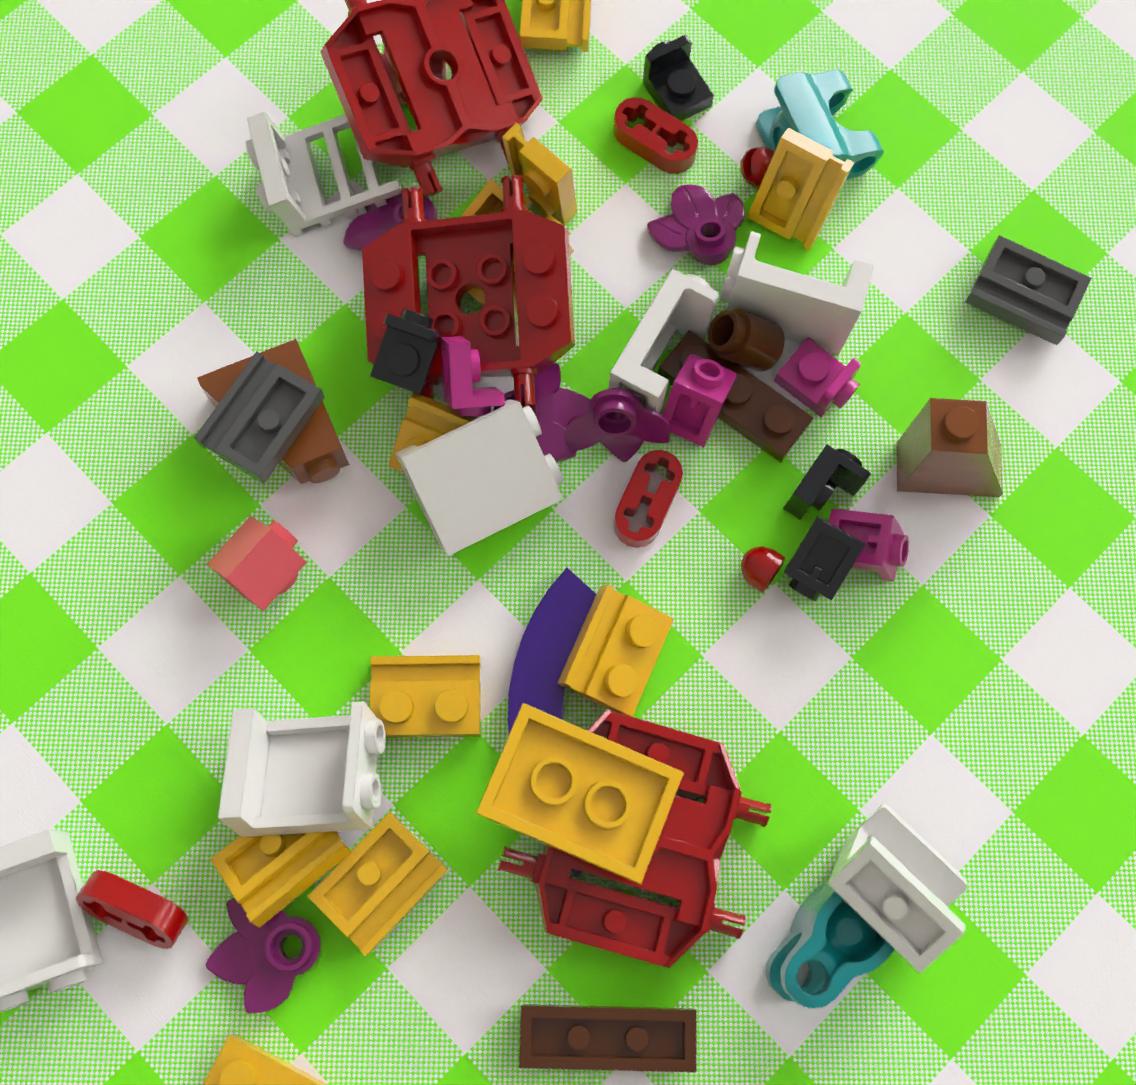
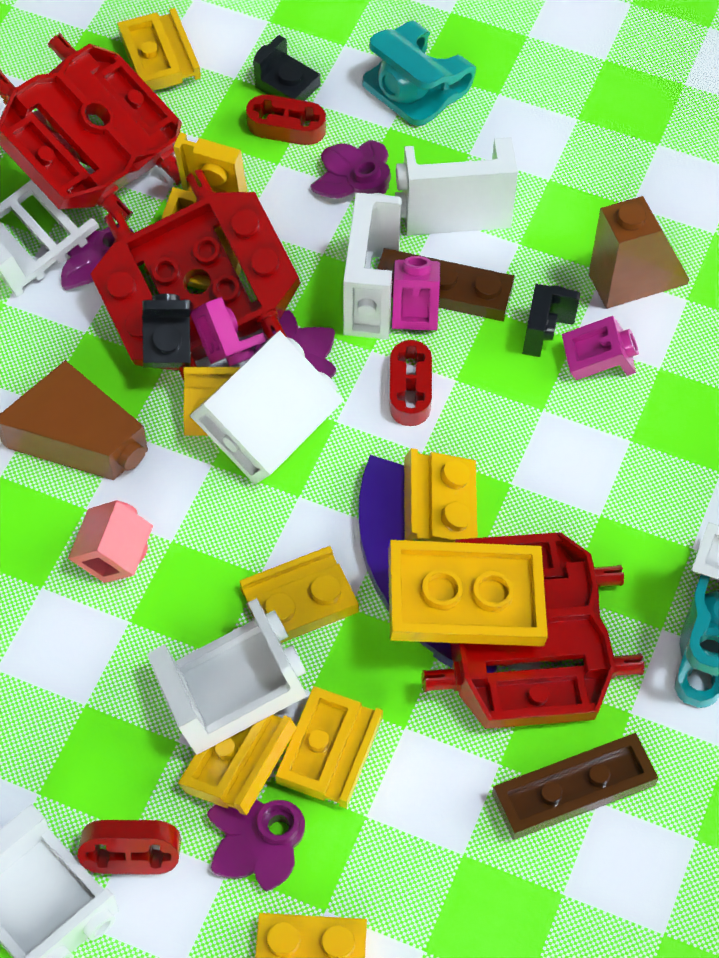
camera: 20 degrees left, 15 degrees down
dark grey plate [194,351,325,484] -> none
magenta plate [565,388,670,462] -> none
reddish brown brick [708,309,785,372] -> none
red hinge [740,147,774,190] -> none
red hinge [741,546,786,593] -> none
yellow plate [747,128,854,251] -> none
dark pink bracket [773,337,862,418] -> none
black bracket [784,515,866,601] -> none
dark grey plate [965,235,1091,345] -> none

